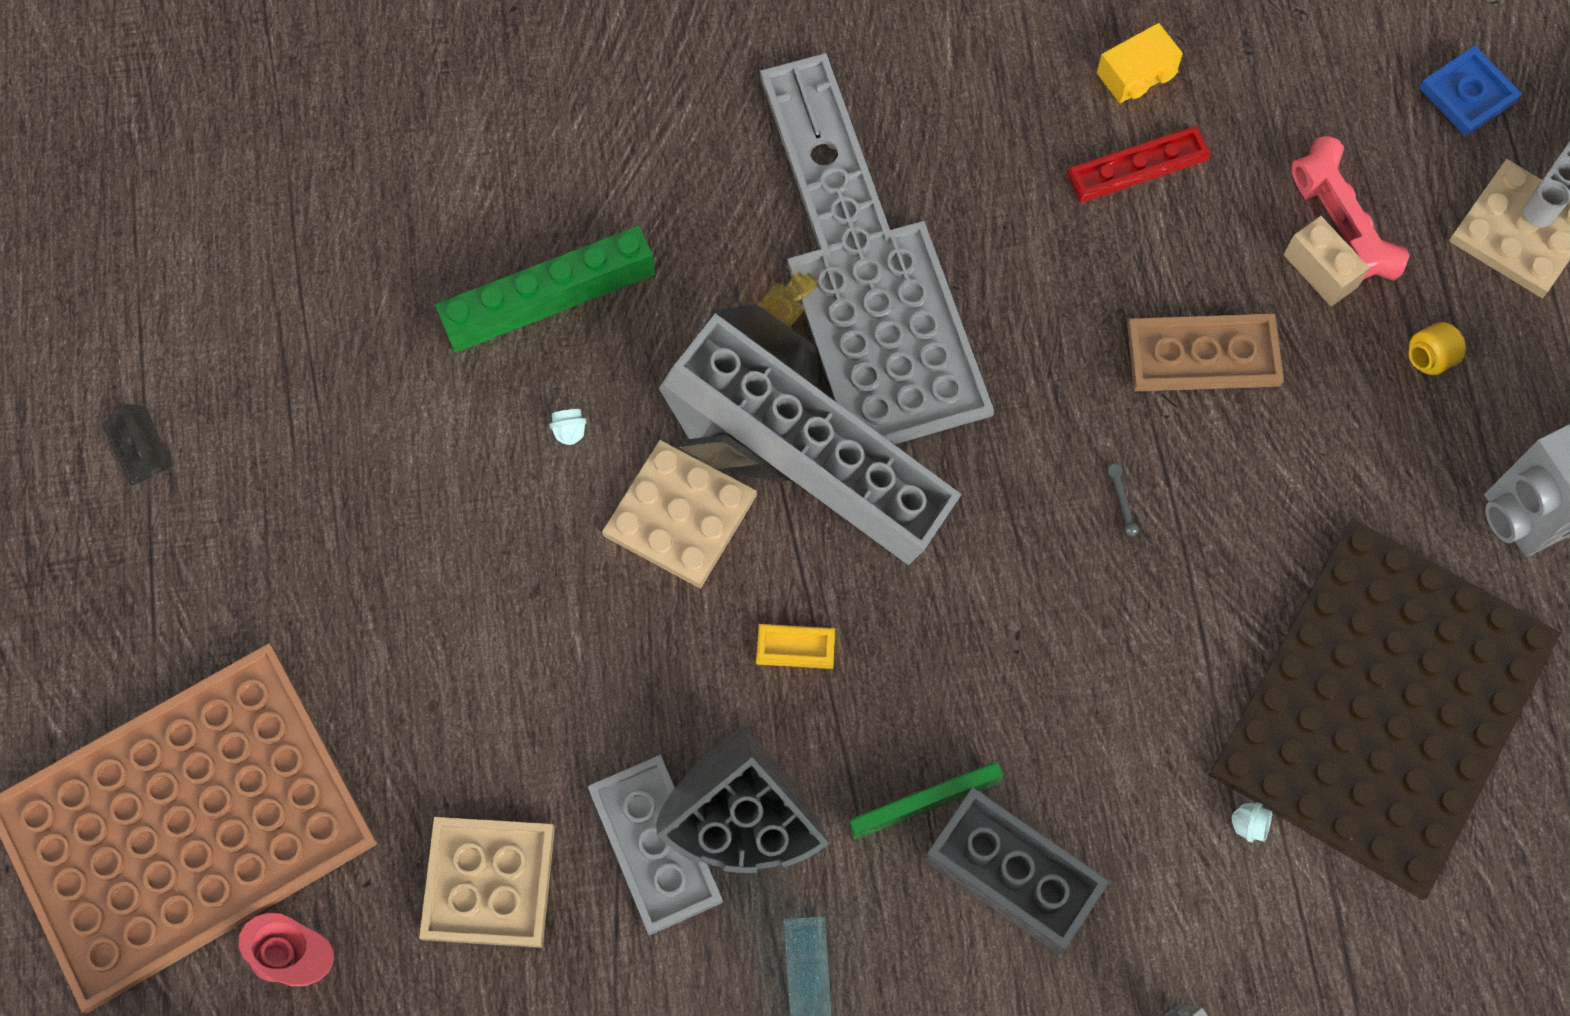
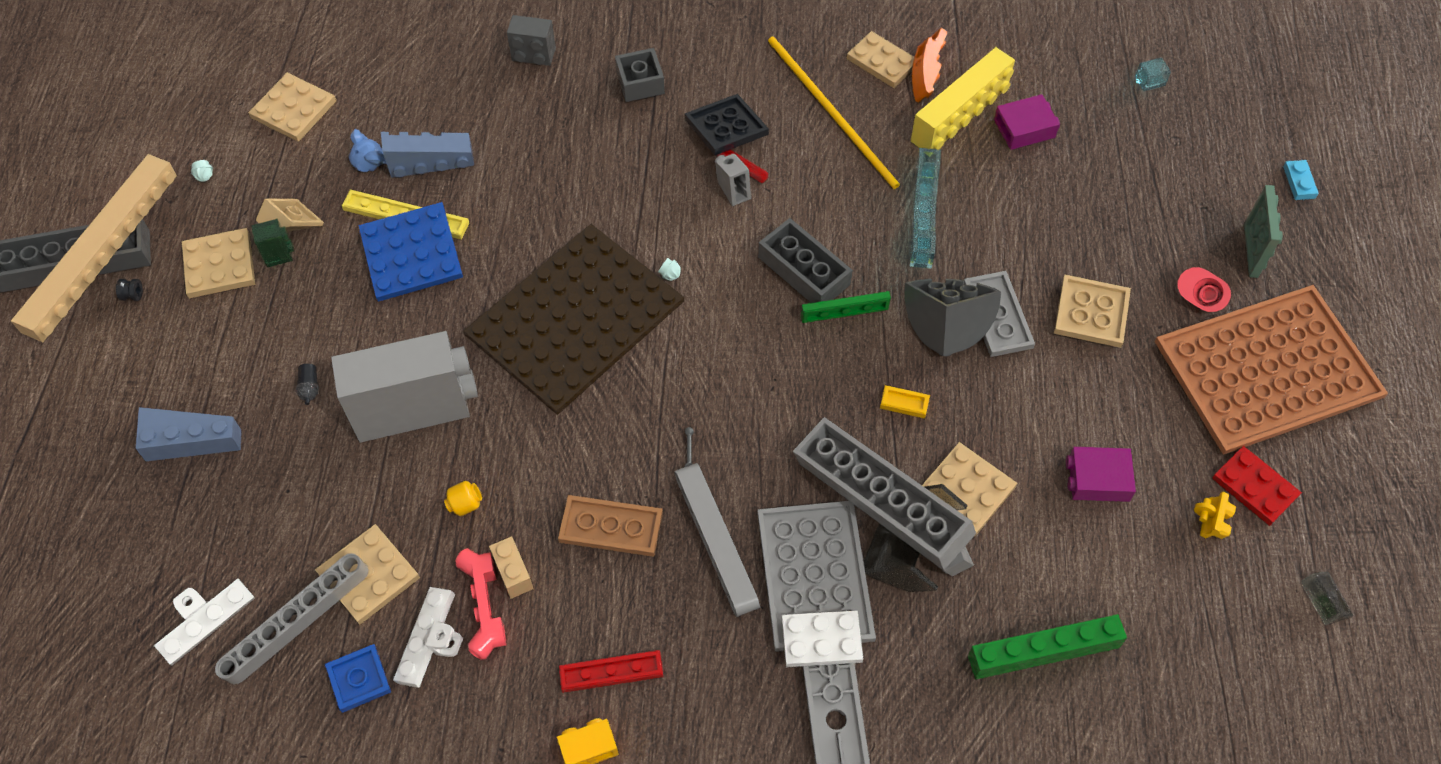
camera: 170 degrees left, 10 degrees down
light aqua plate [549,409,587,445] -> none
clear yellow plate [754,272,818,335] -> none
none -> white plate [393,587,463,688]
none -> light grey beam [674,463,760,617]
none -> white plate [782,611,863,667]
none -> magenta brick [1066,447,1136,502]
none -> yellow hips [1194,492,1236,539]
none -> red plate [1212,446,1302,526]

